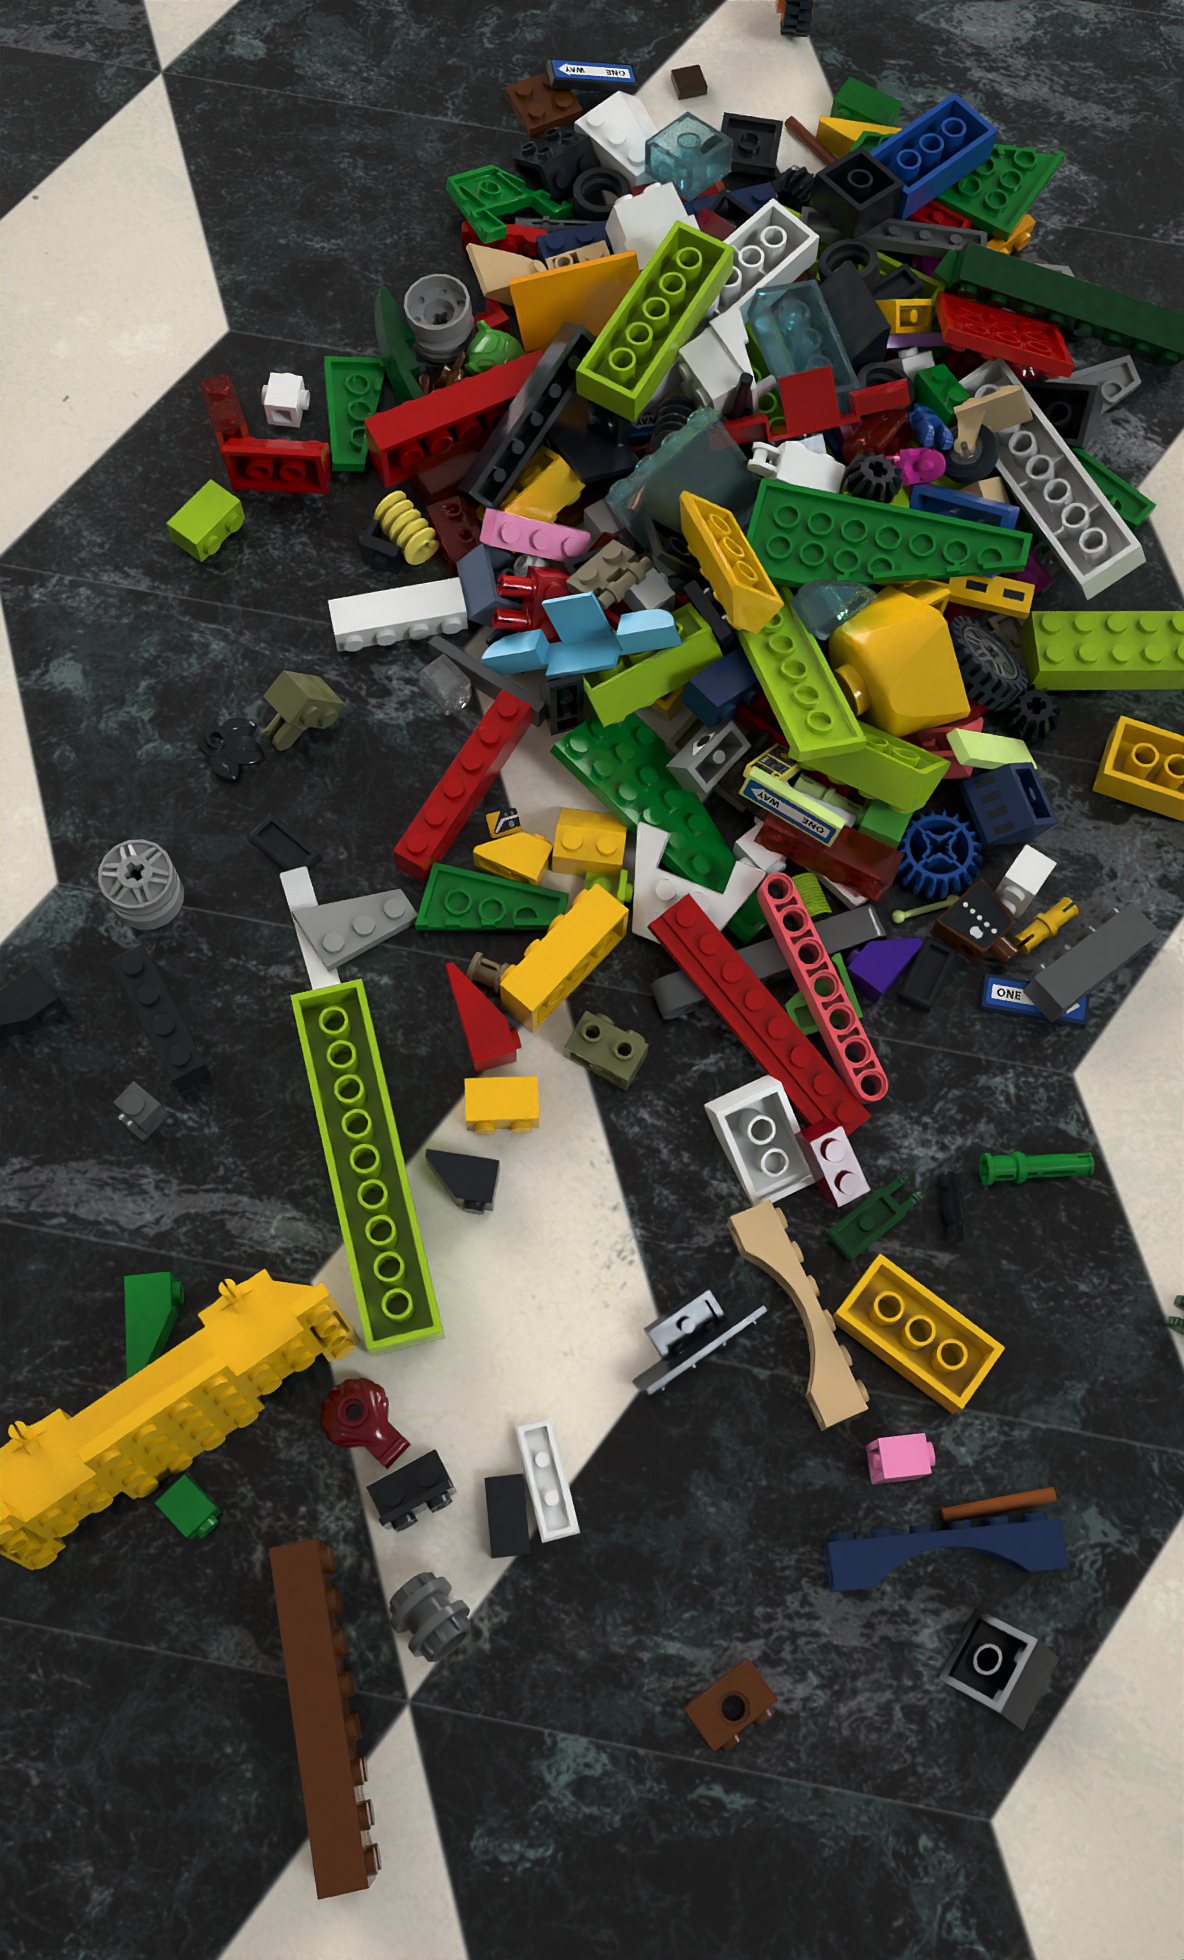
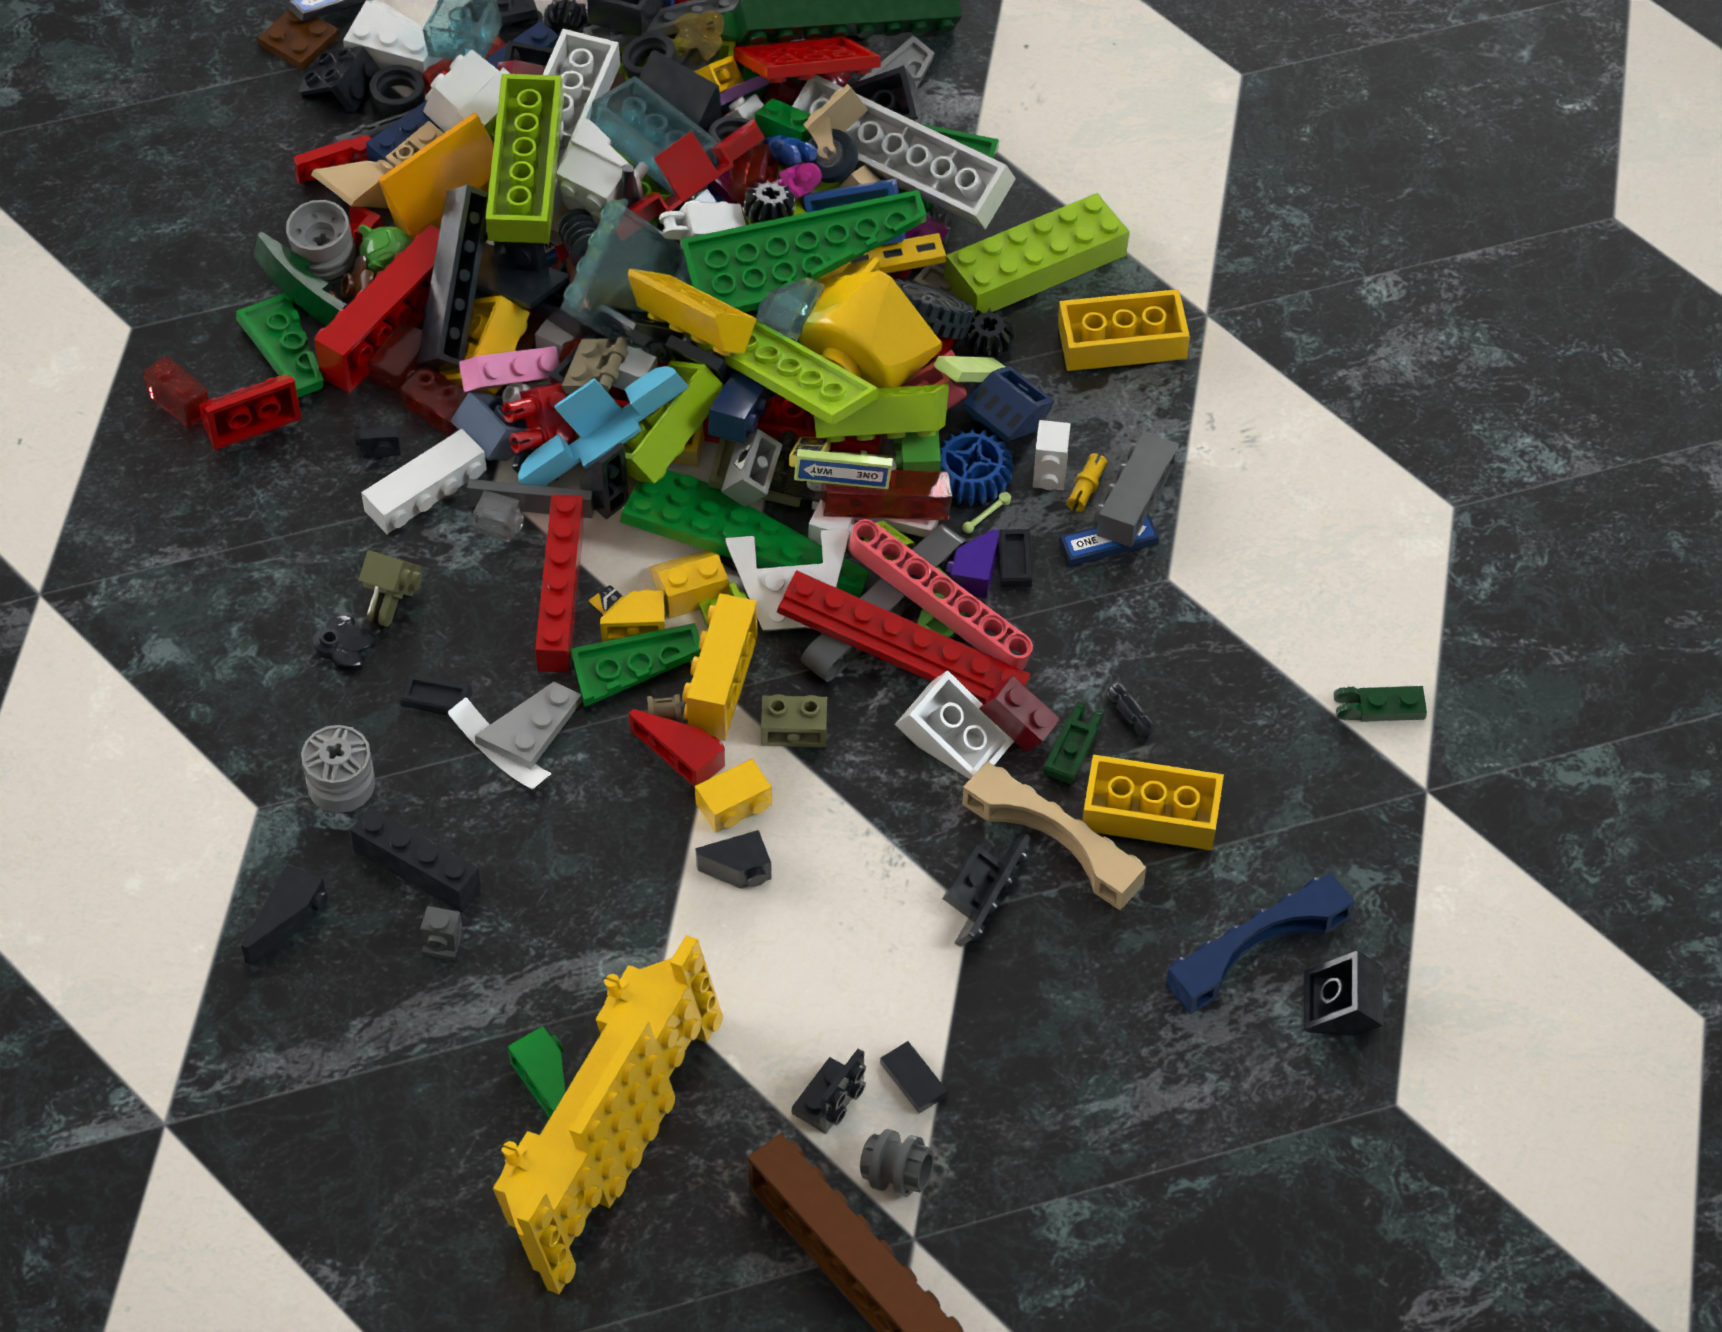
camera: 25 degrees left, 15 degrees down
green brick [155,1474,222,1539] -> none
lime brick [166,479,245,563] -> none
white brick [262,372,310,428] -> none
lime brick [290,979,445,1357] -> none
dark red animal [320,1377,411,1469] -> none
light yellow piece [374,491,439,565] -> none
green wing [446,165,573,244] -> none
white tile [515,1417,580,1543] -> none
reddish brown brick [682,1658,778,1752] -> none
bright pink brick [866,1433,935,1485] -> none
torso [930,878,1019,965] -> none
dark orange bar [940,1487,1057,1524] -> none
green pin [979,1151,1094,1185] -> none
none -> clear yellow plate [674,10,725,61]

